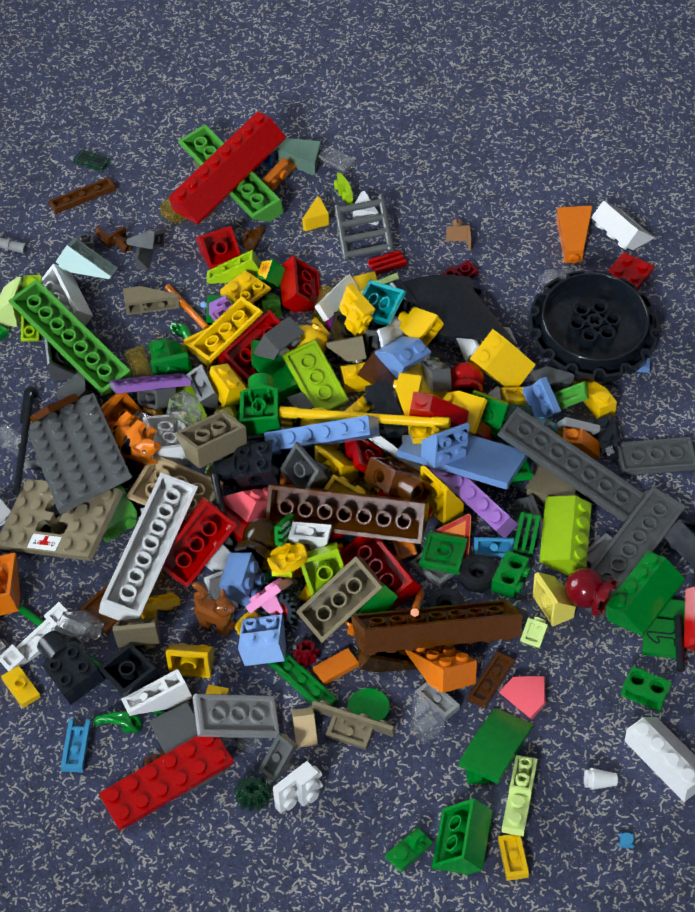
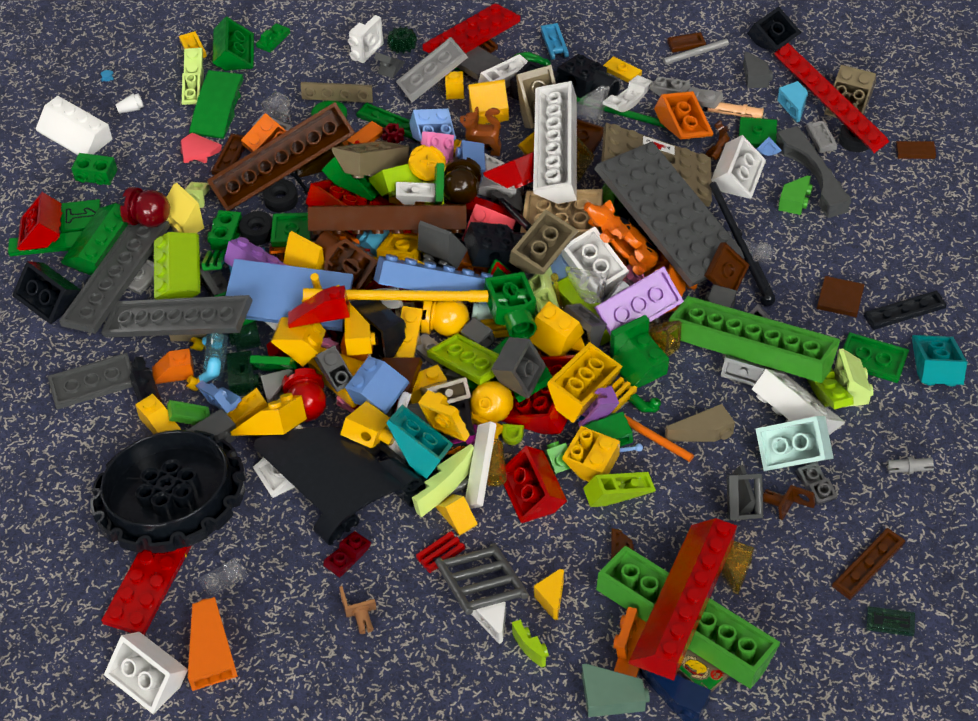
camera: 165 degrees right, 0 degrees up
red slope [195,226,241,269] -> none
green brick [256,259,285,288] -> none
tan slope [291,707,318,748] -> none
clear plate [319,146,355,173] -> none
orange bar [411,590,425,617] -> none
medium blue slope [421,423,469,468] -> none
light grey tile [557,417,600,436] -> none
black bar [674,615,685,672] -> none

